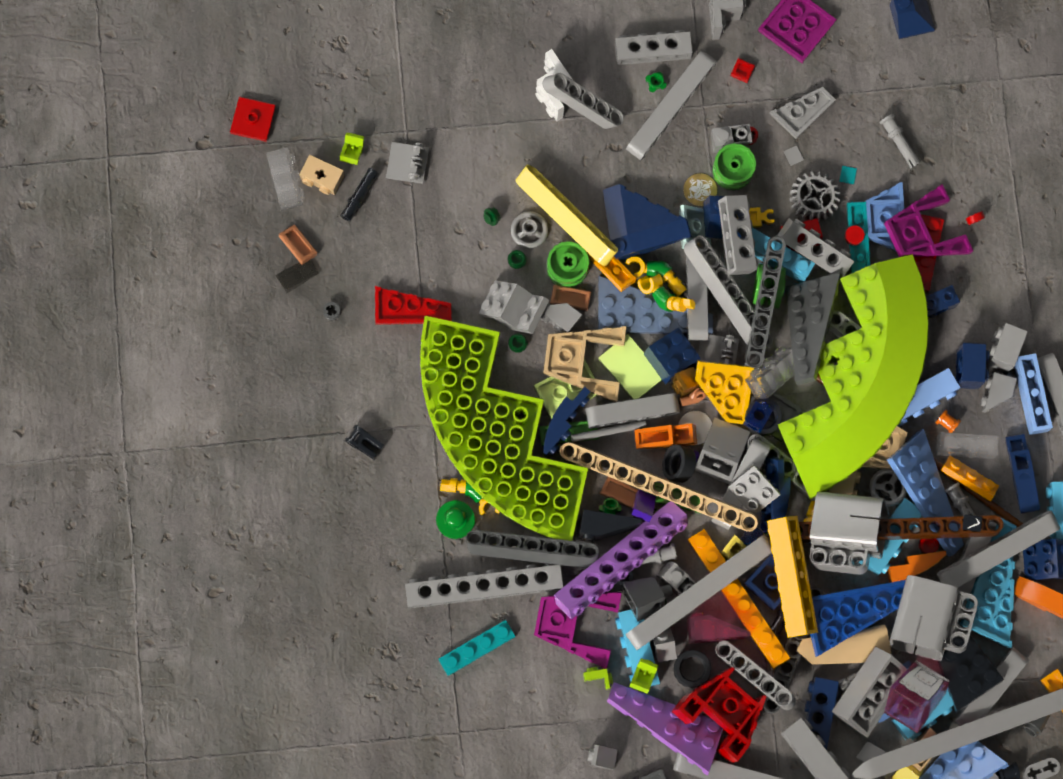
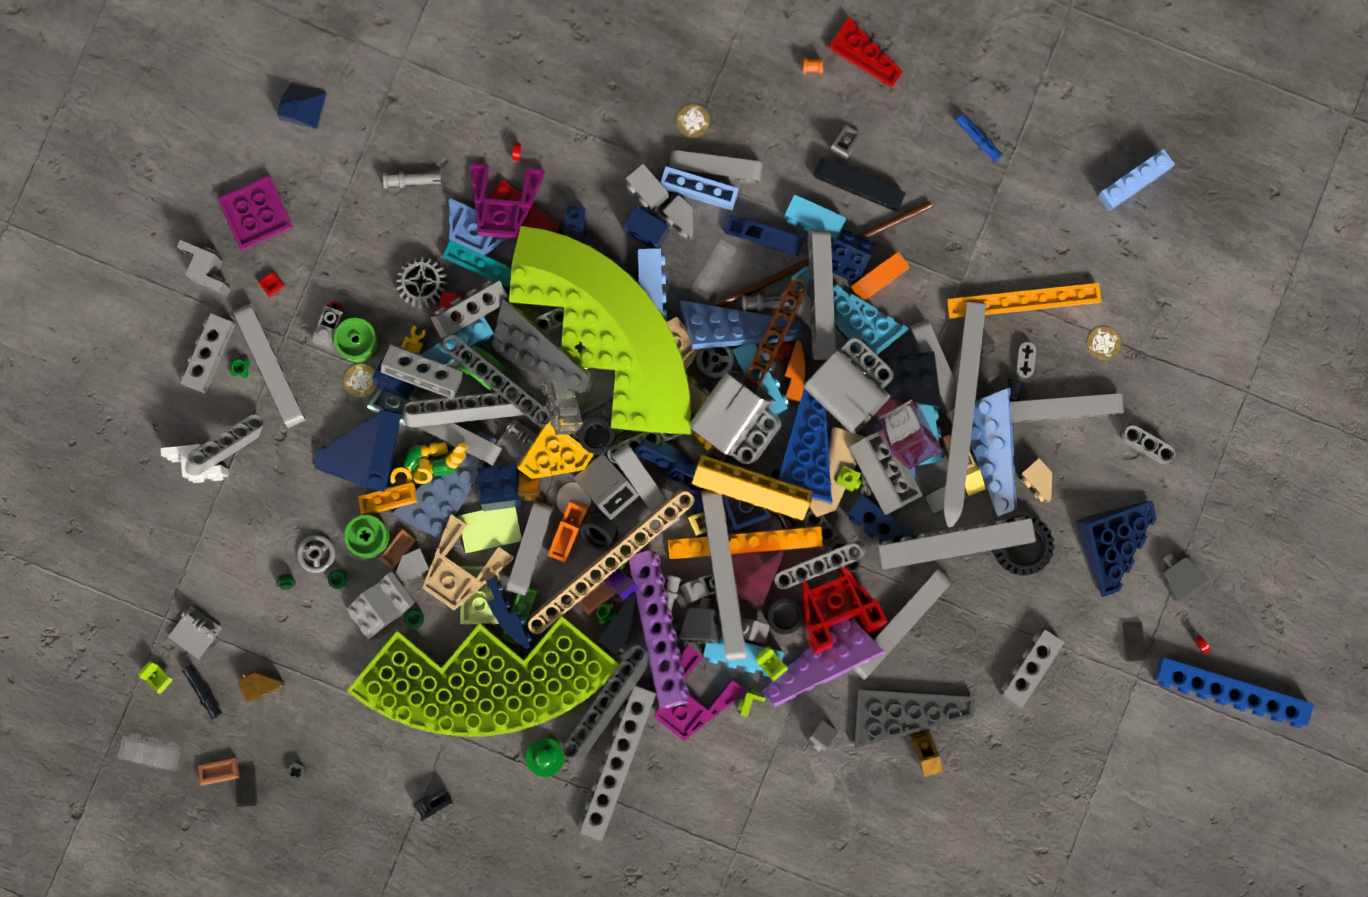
camera: 55 degrees left, 5 degrees up
red plate [230,97,276,142] -> none
tan brick [299,155,345,195] -> none
red wing [375,286,452,325] -> none
teal plate [438,620,516,676] -> none
yellow piece [440,478,500,515] -> none
light yellow beam [516,165,618,266] -> none
light grey bar [571,420,646,442] -> none
nougat arm [679,388,706,407] -> none
light grey hinge [728,465,781,514] -> none
clear blue brick [743,401,773,433] -> none
light grey wing [769,87,836,139] -> none
light grey sticker [783,145,804,166] -> none
teal sticker [839,166,857,184] -> none
red tile [845,225,865,245] -> none
orange bush [935,409,961,435] -> none
light orange plate [941,455,999,501] -> none
black sticker [962,514,982,532] -> none
none -> pearl gold slope [237,671,285,702]
none -> lime bracket [836,466,862,493]

